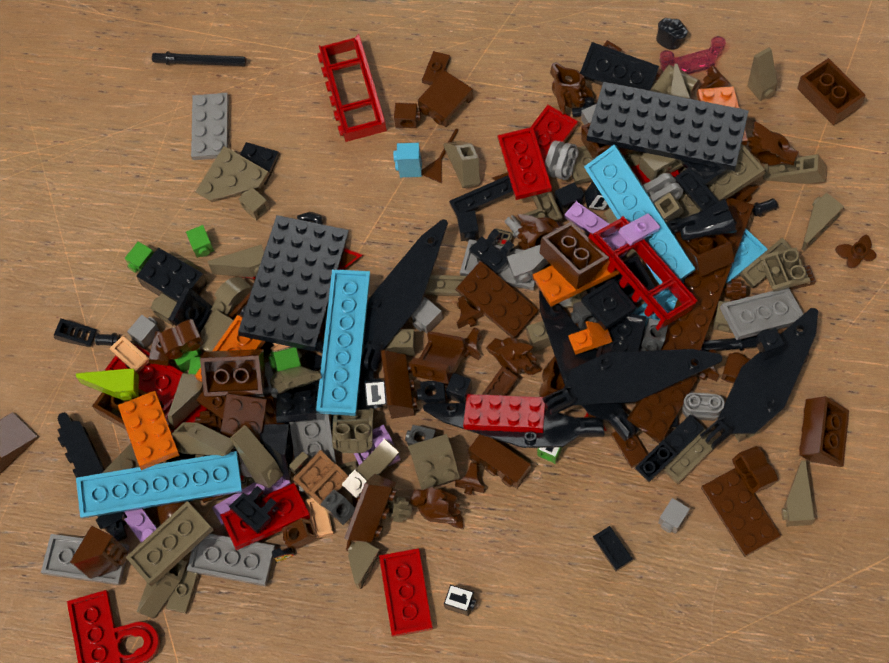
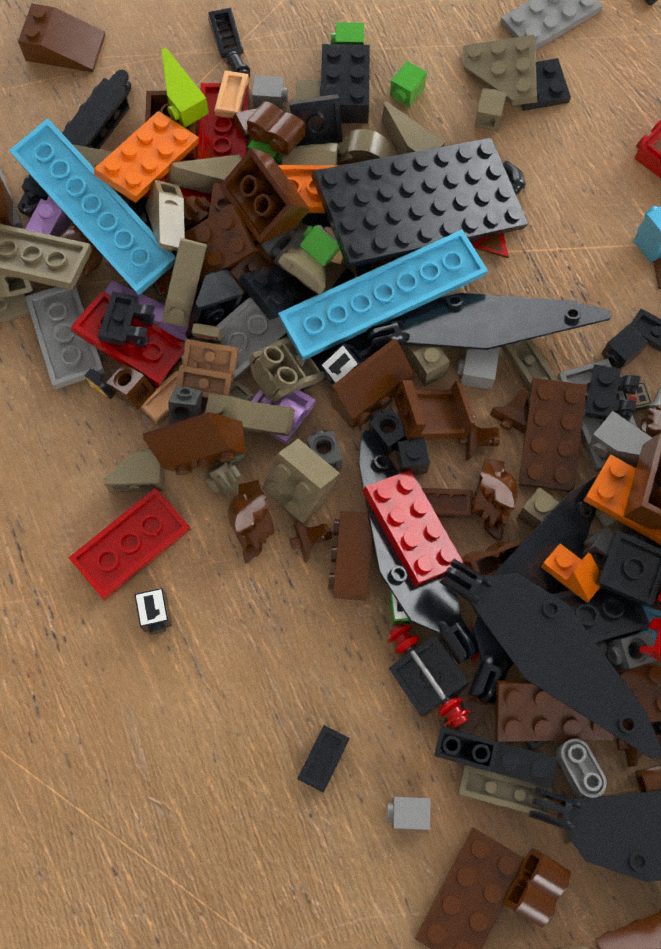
camera: 50 degrees right, 5 degrees up
none -> black plate [388,623,470,729]

